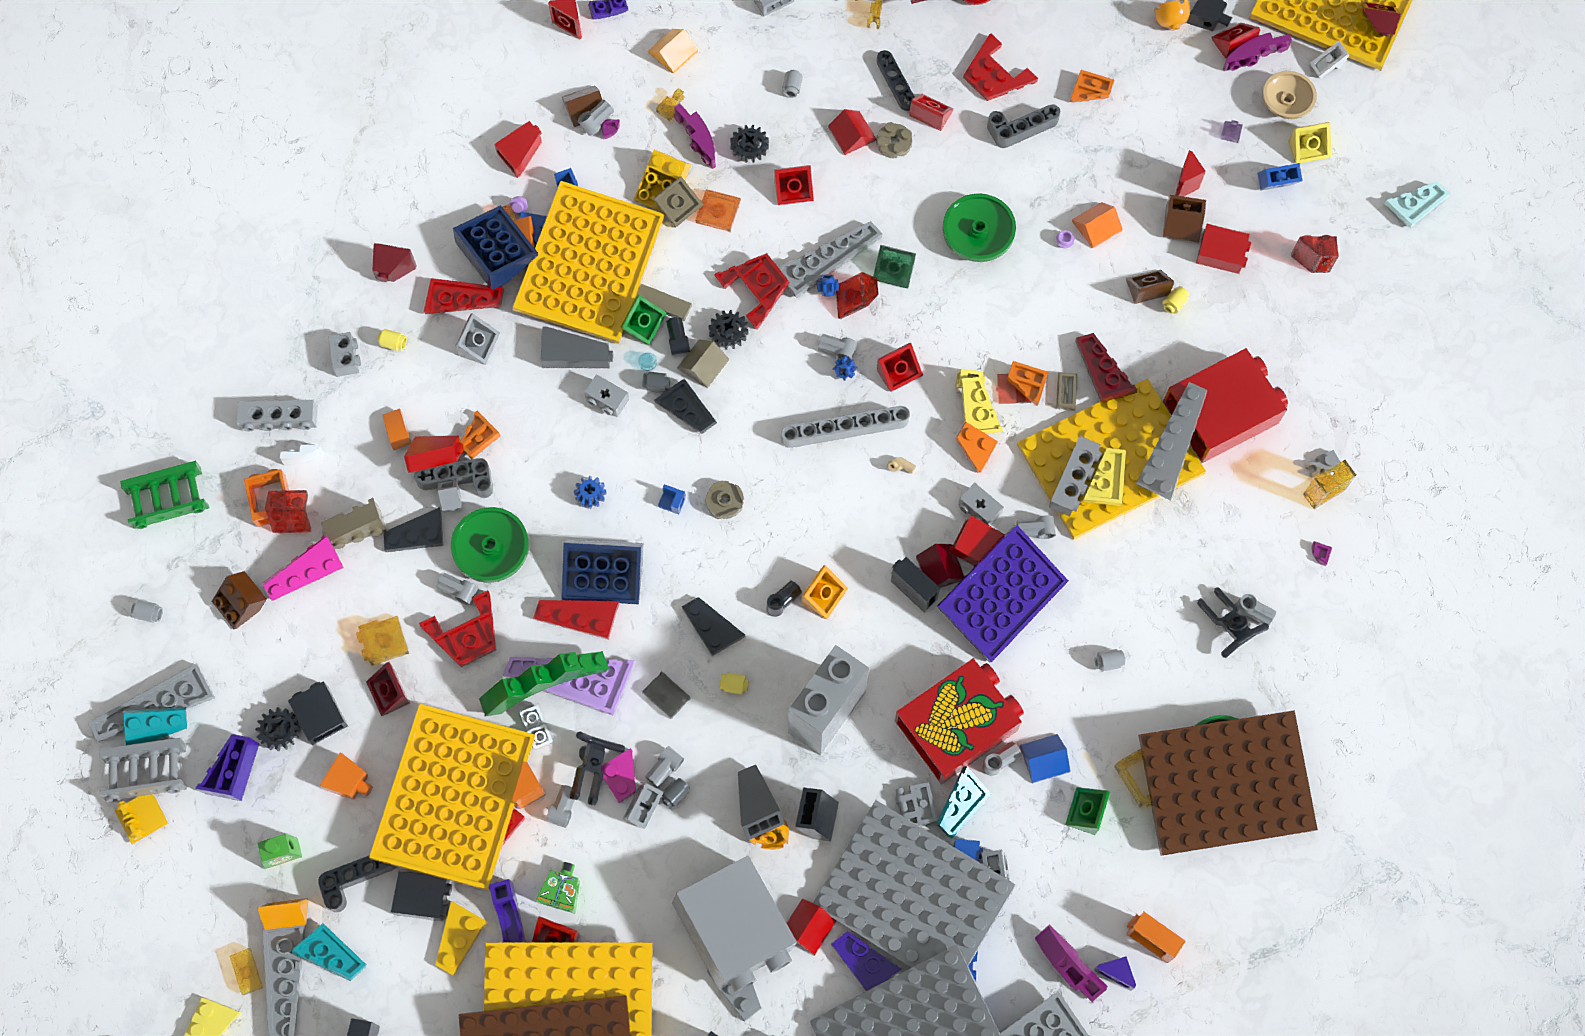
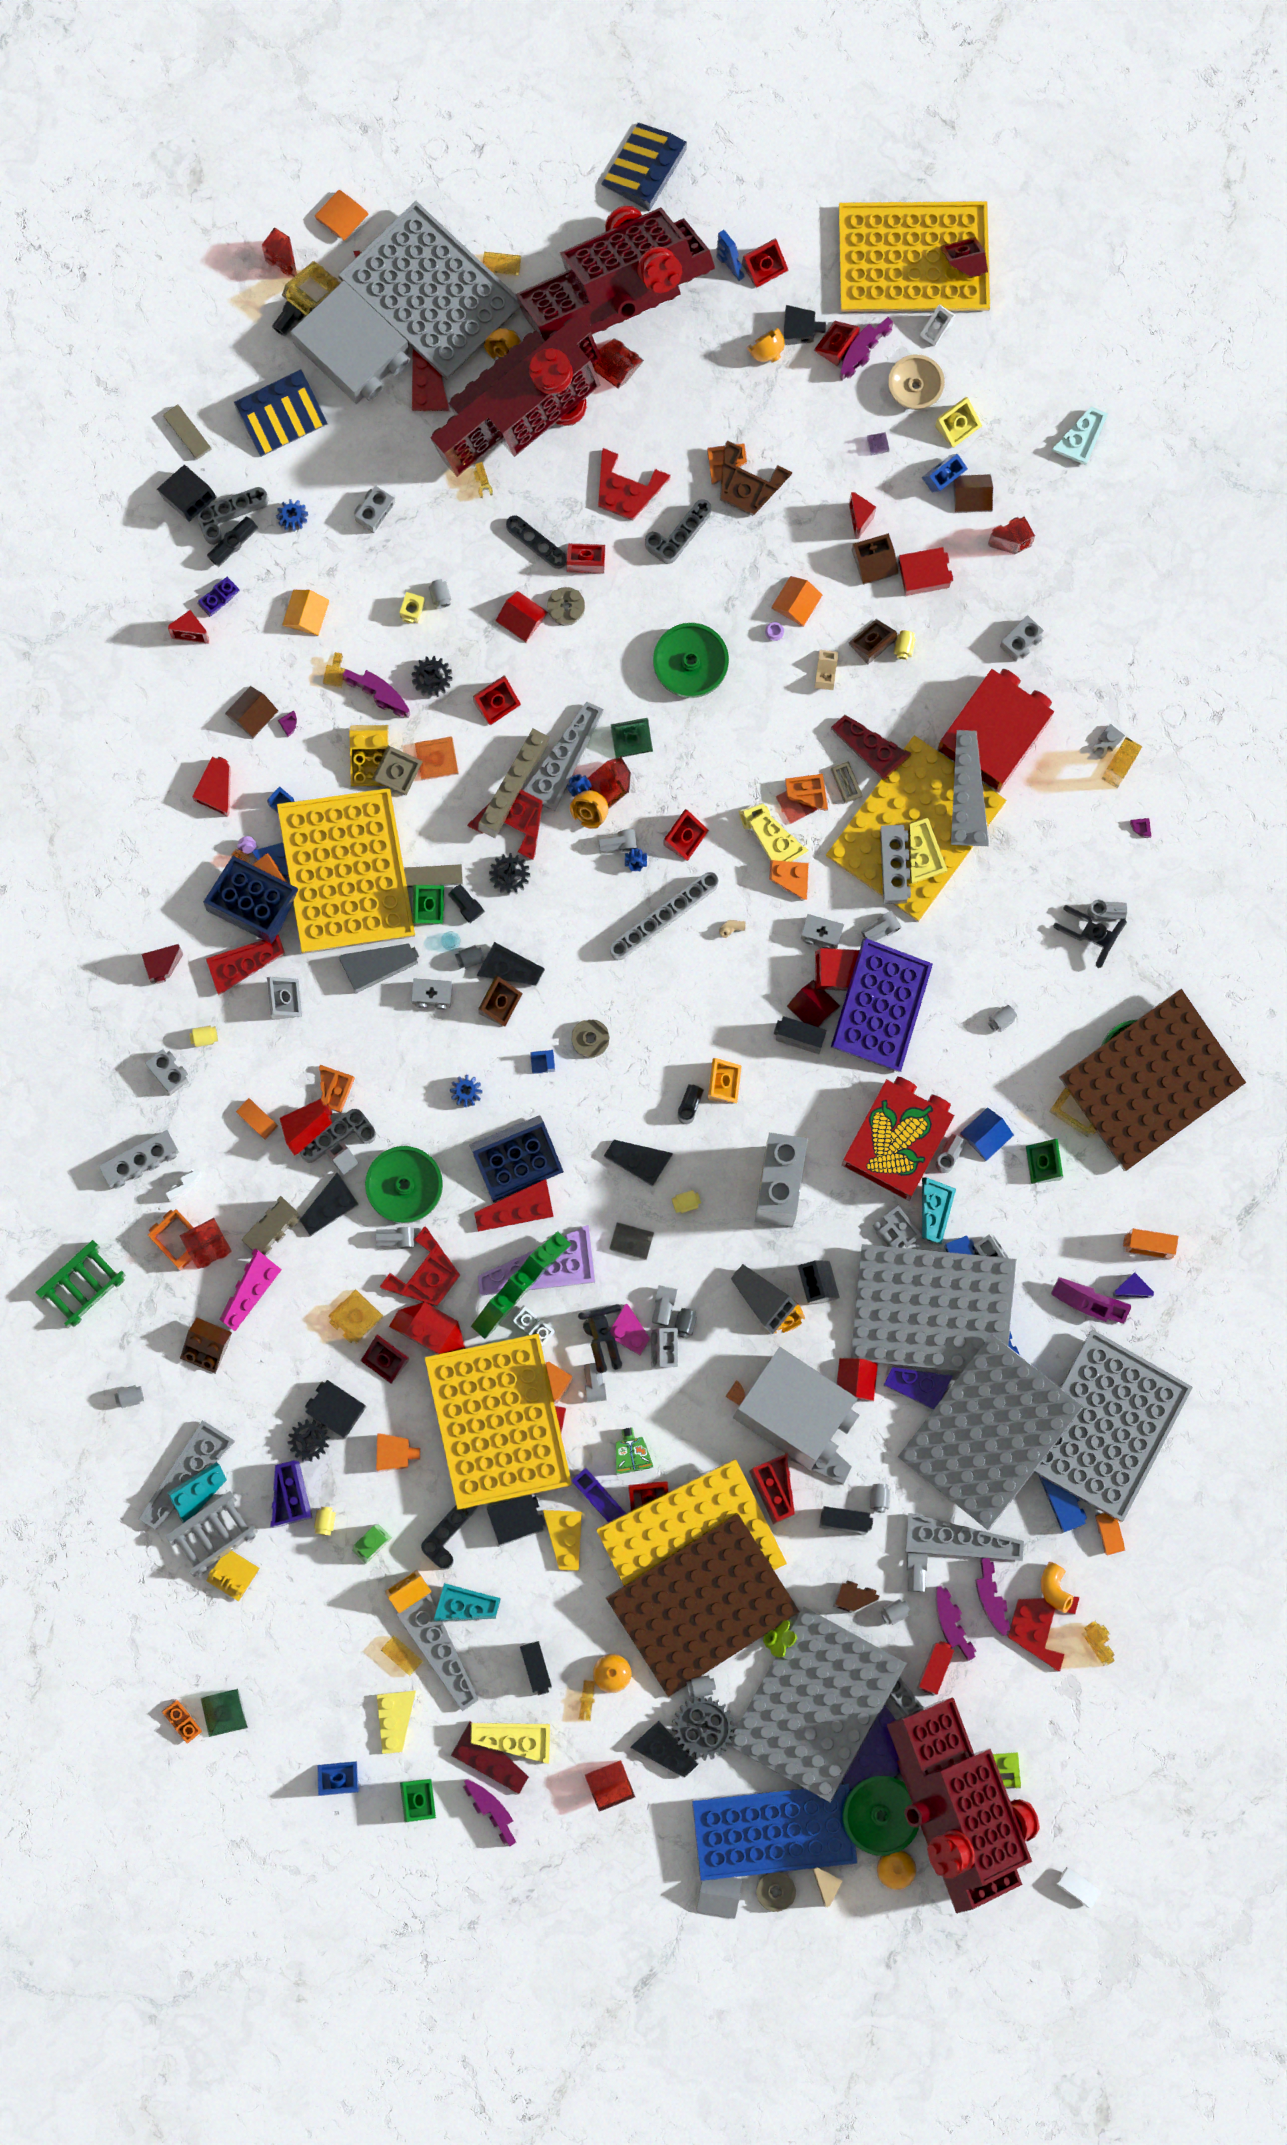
camera: 30 degrees left, 10 degrees up
light grey piece [578,99,614,136] -> none
slope [677,339,729,388] -> none
none -> orange slope [162,1699,202,1744]
none -> clear green slope [201,1689,248,1737]
none -> light yellow brick [314,1506,336,1536]
none -> red wedge [389,1302,465,1355]
none -> light yellow brick [399,592,425,624]
none -> dark tan arch [478,728,549,838]
none -> reddish brown slope [478,976,523,1027]
none -> light orange cylinder [570,790,609,829]
none -> reddish brown wing [720,440,793,516]
none -> clear orange tile [725,1380,745,1406]
none -> red wedge [749,1453,795,1525]
none -> tan slope [815,650,838,690]
none -> reddish brown slope [953,474,993,513]
none -> light grey brick [1000,615,1044,661]

